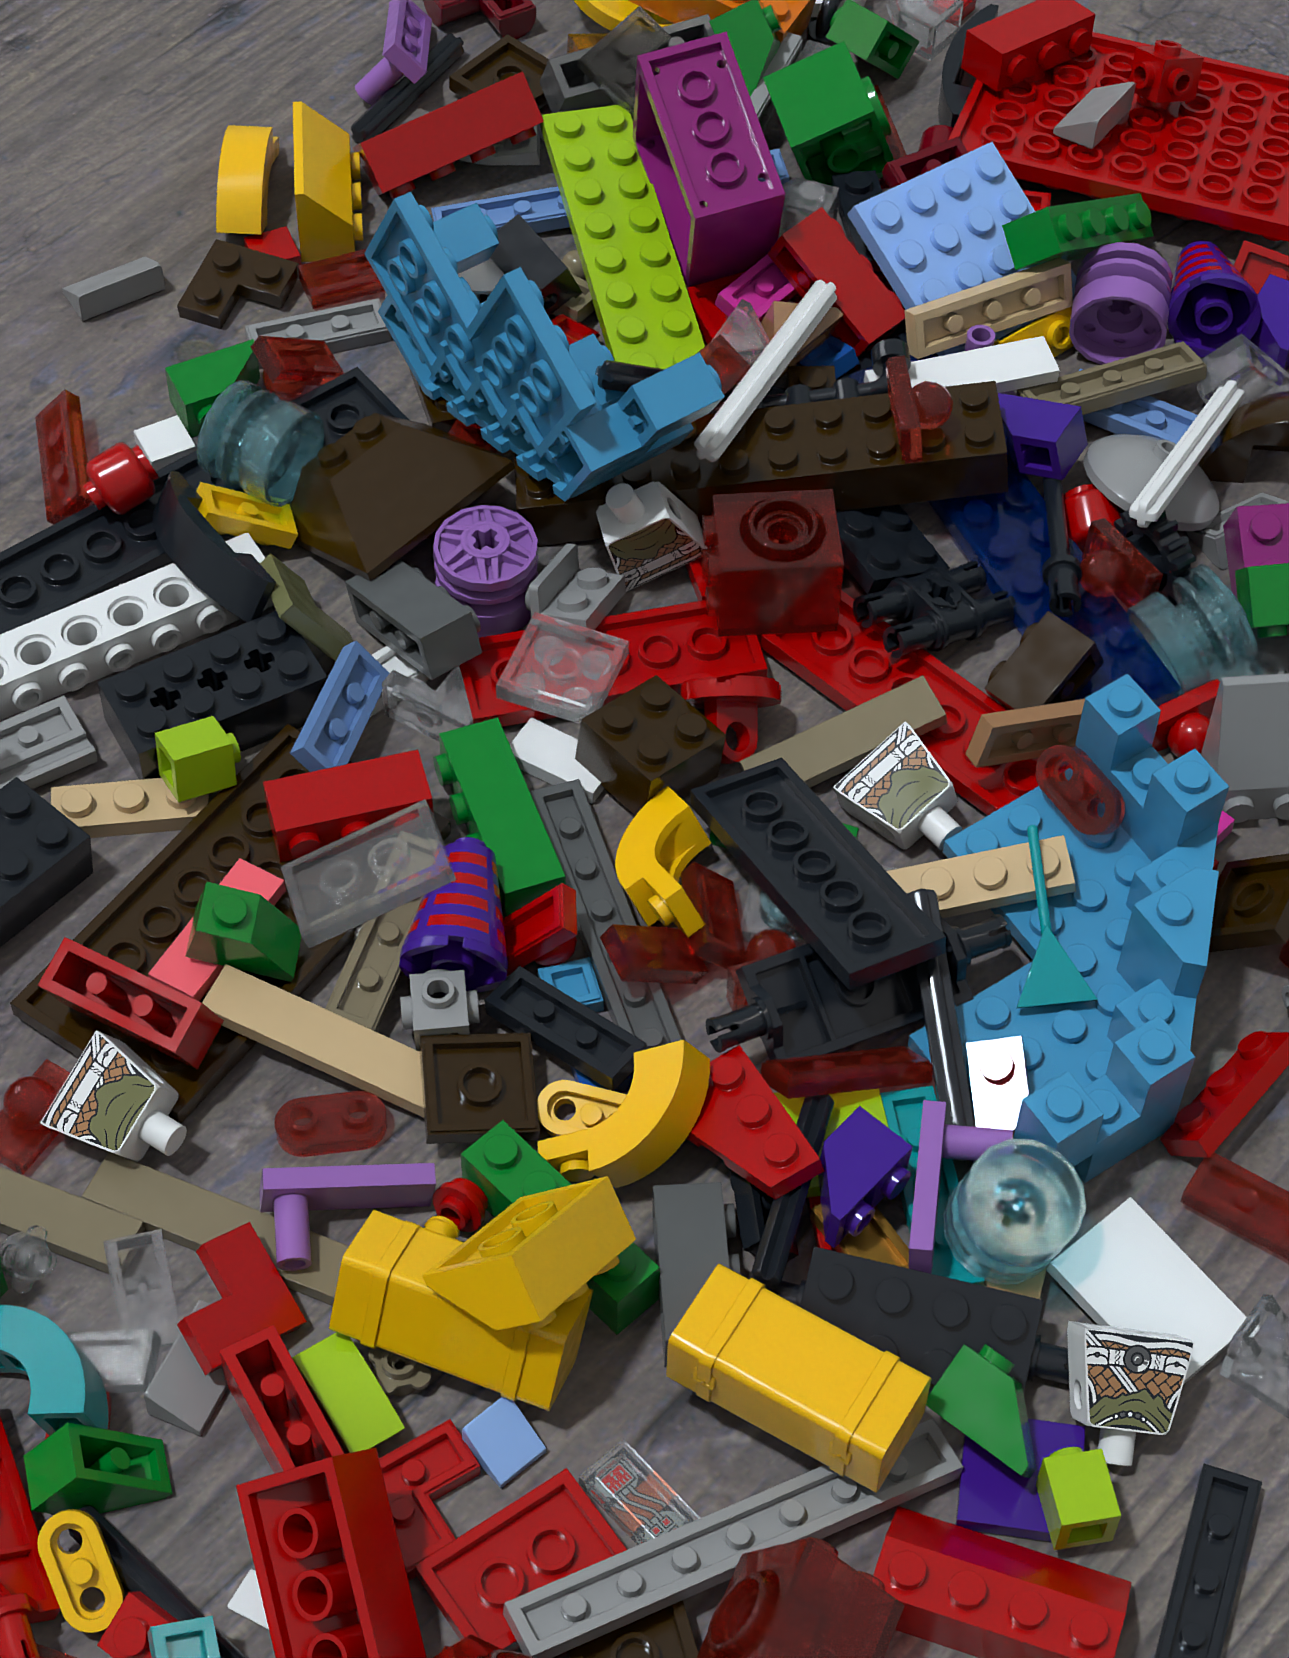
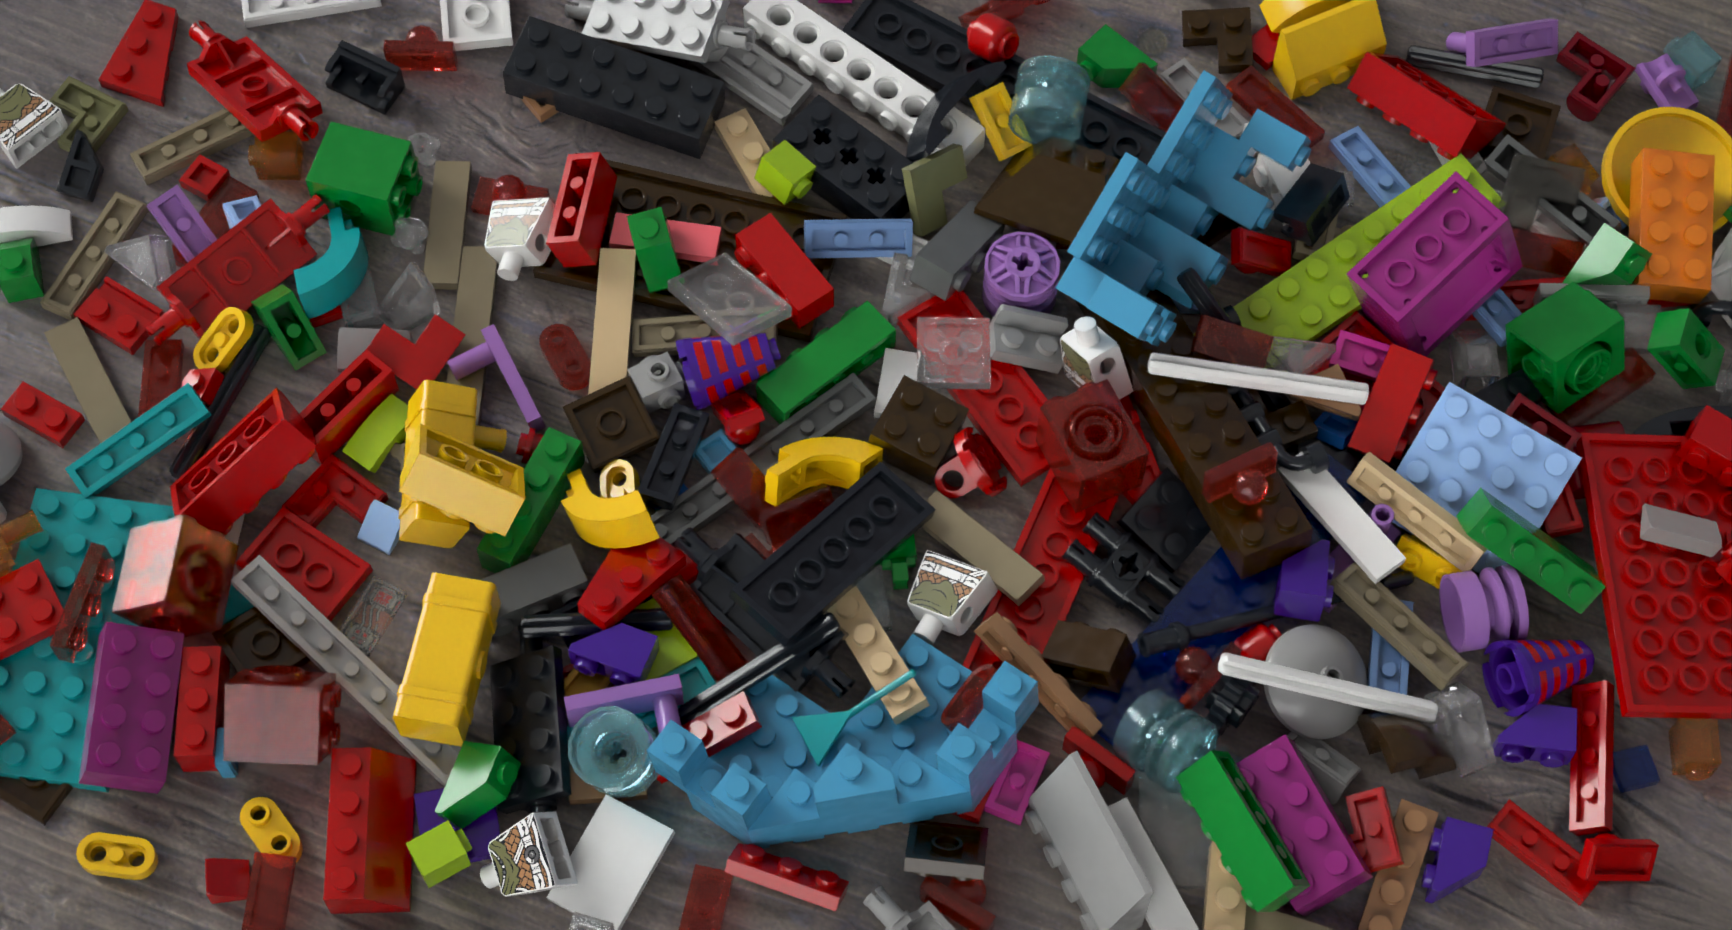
camera: 70 degrees right, 10 degrees up
white tile [133,415,196,471] -> none

